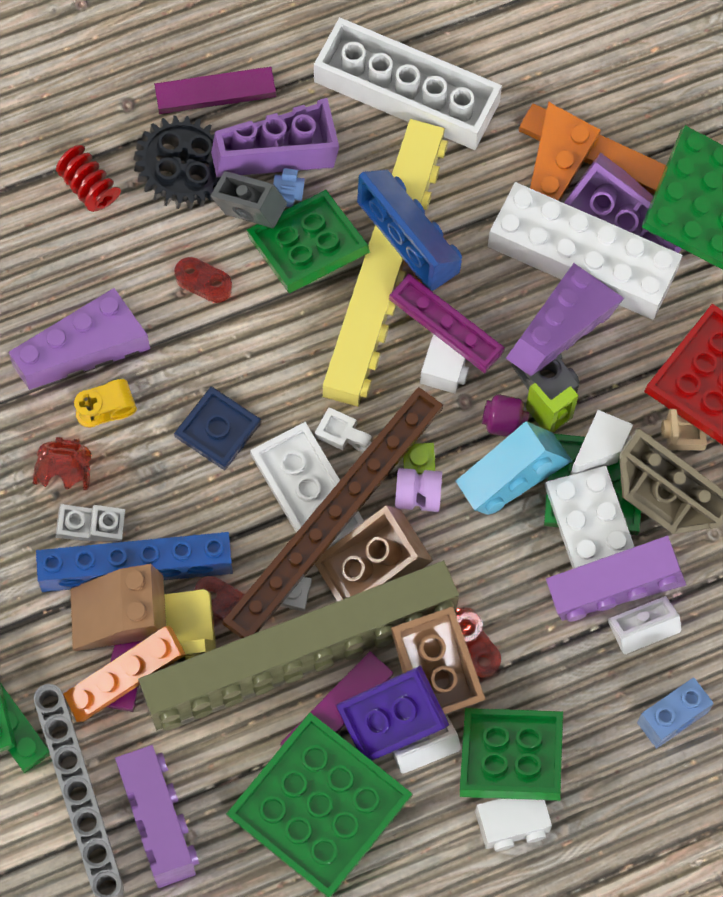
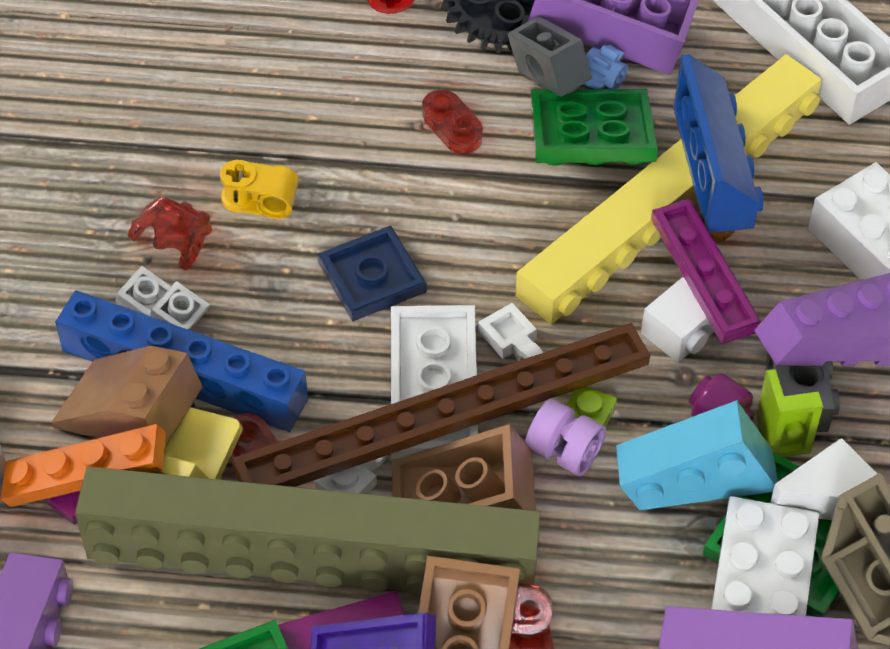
camera: 30 degrees right, 15 degrees down
medium lavender wedge [8,288,150,390] -> none

